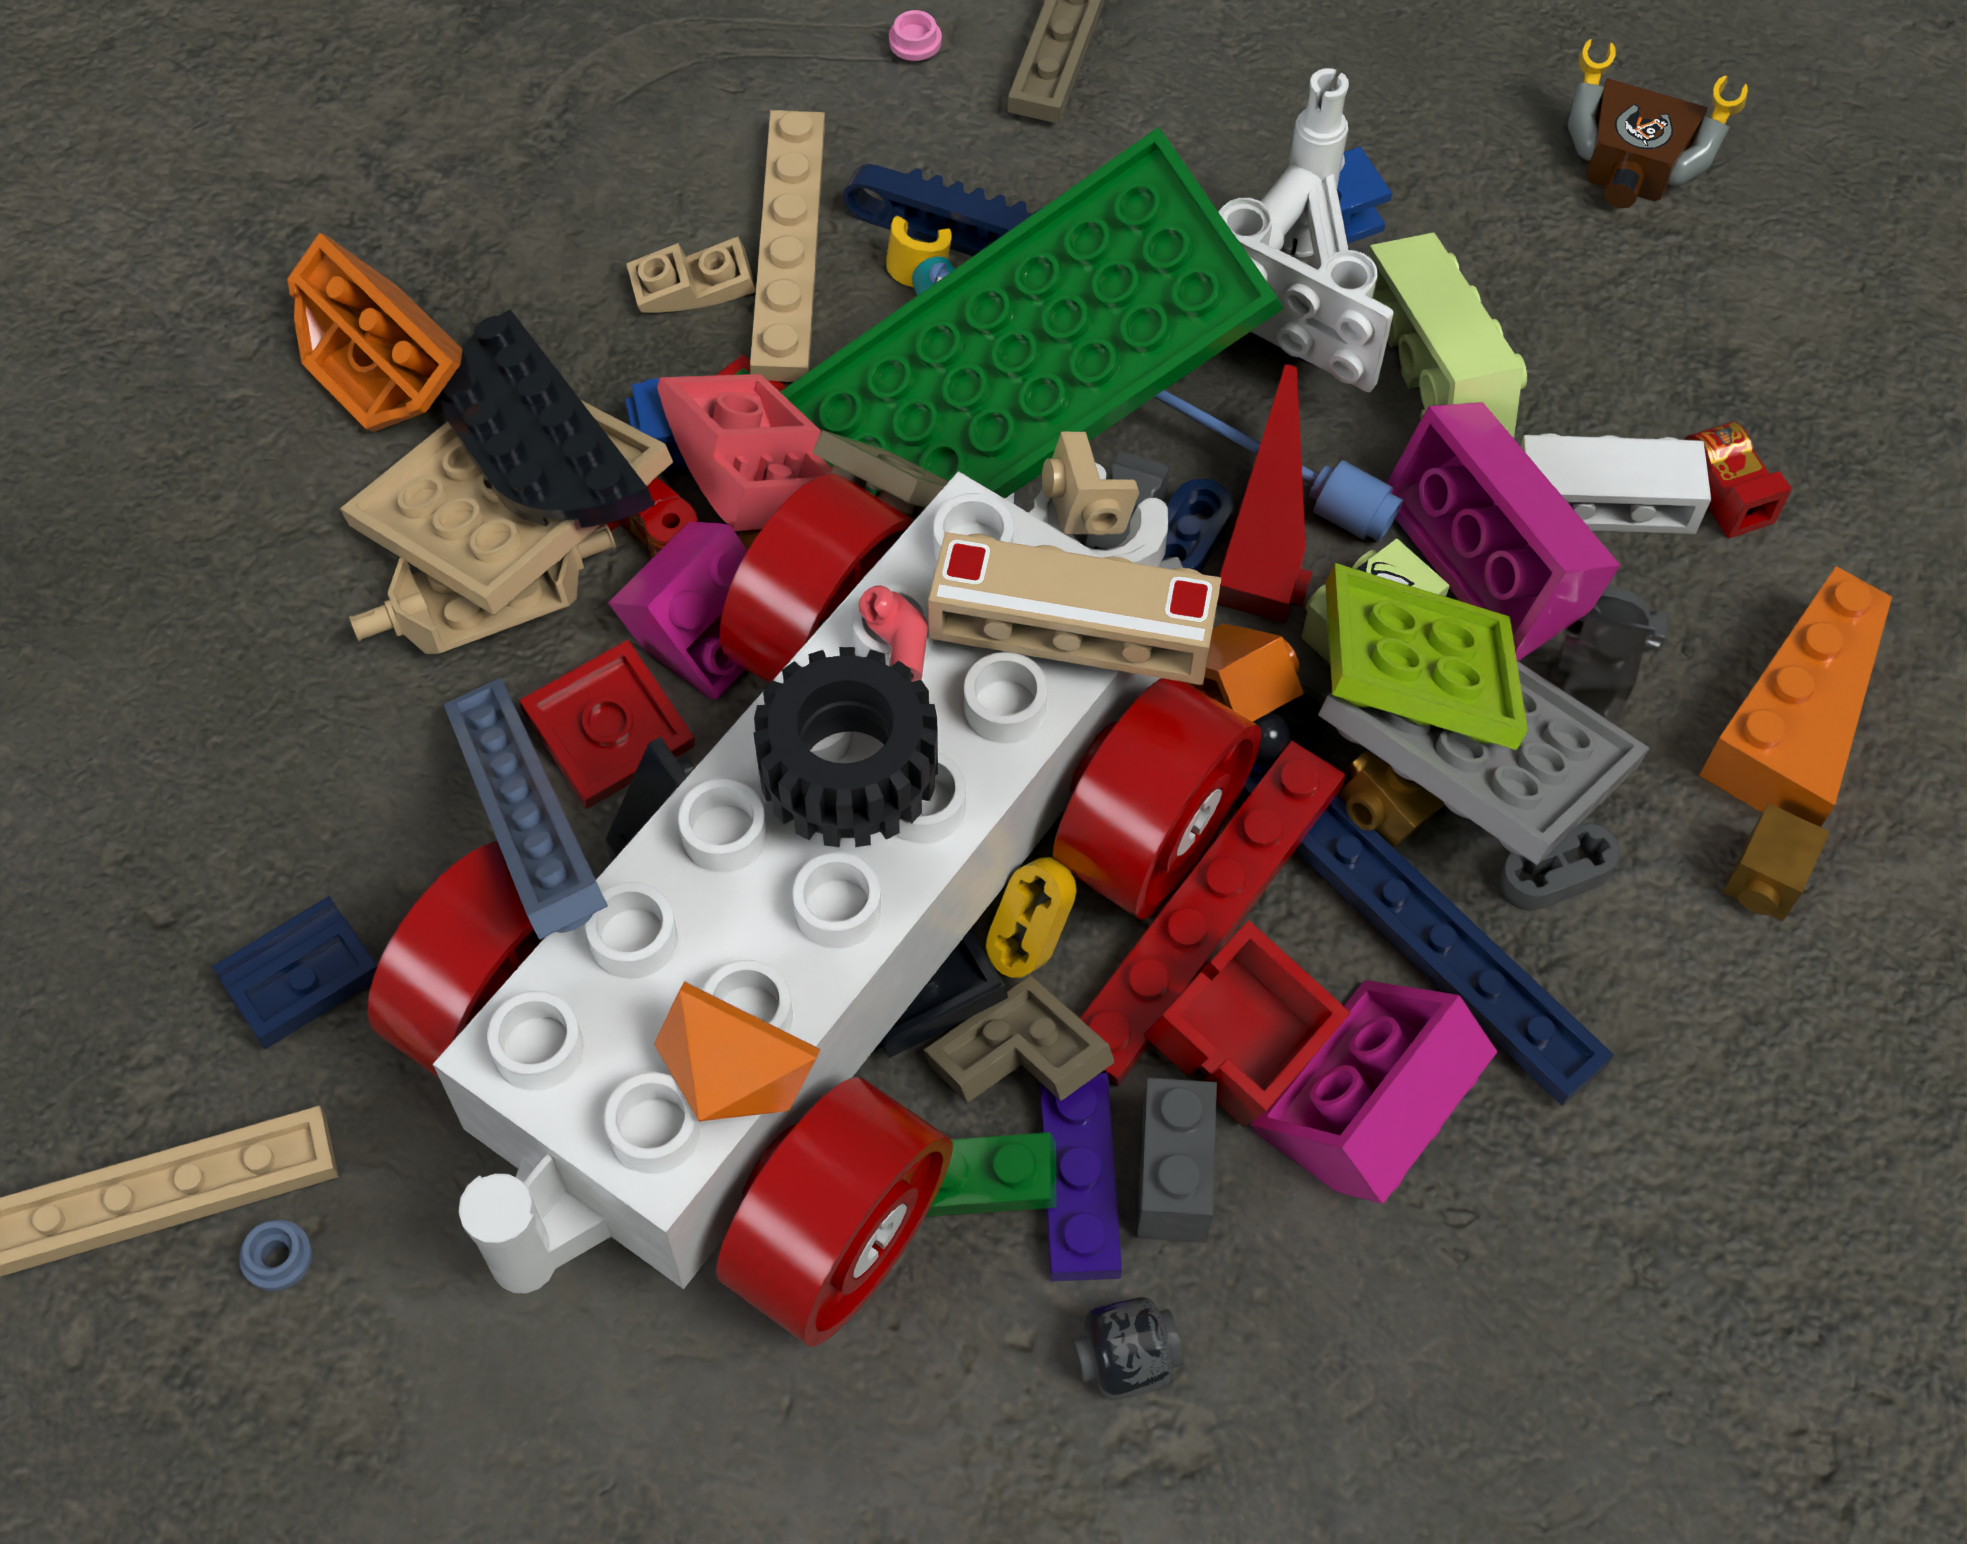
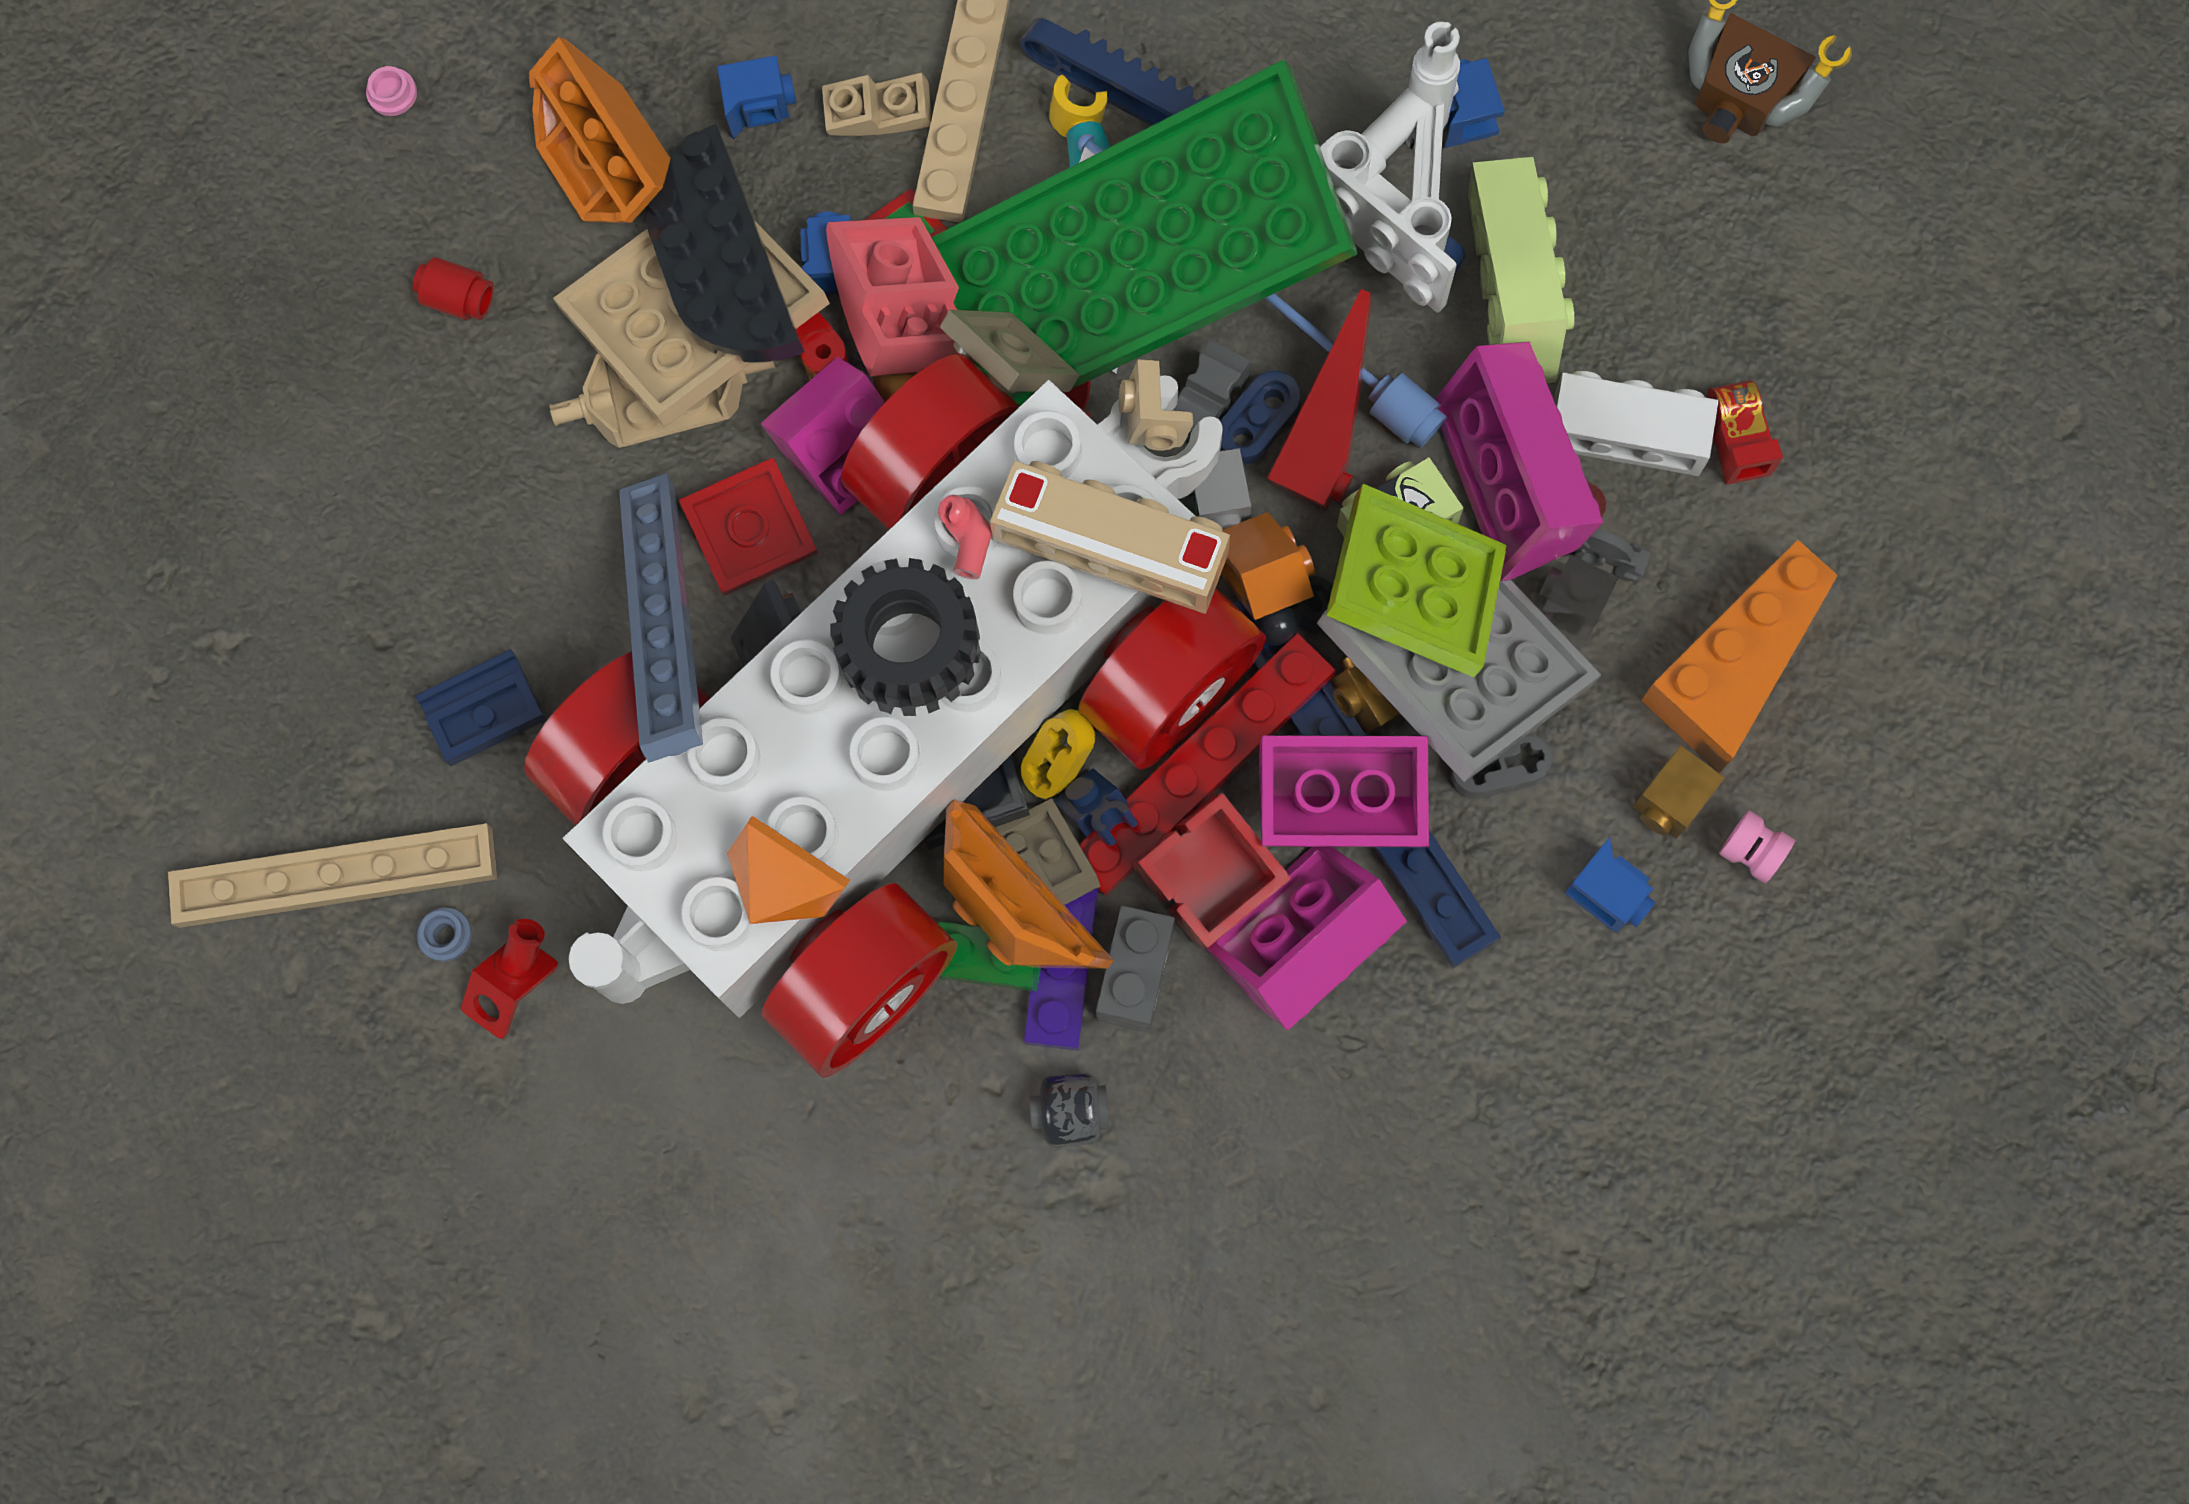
camera: 15 degrees right, 15 degrees up
none -> bright pink plate [366,66,417,116]
none -> red brick [413,257,494,321]
none -> red bracket [461,918,558,1039]
none -> blue window [717,56,797,140]
none -> orange wedge [943,800,1114,969]
none -> dark blue plate [1054,768,1138,846]
none -> dark pink slope [1259,736,1429,847]
none -> blue window [1564,836,1656,933]
none -> bright pink wheel [1719,810,1796,884]

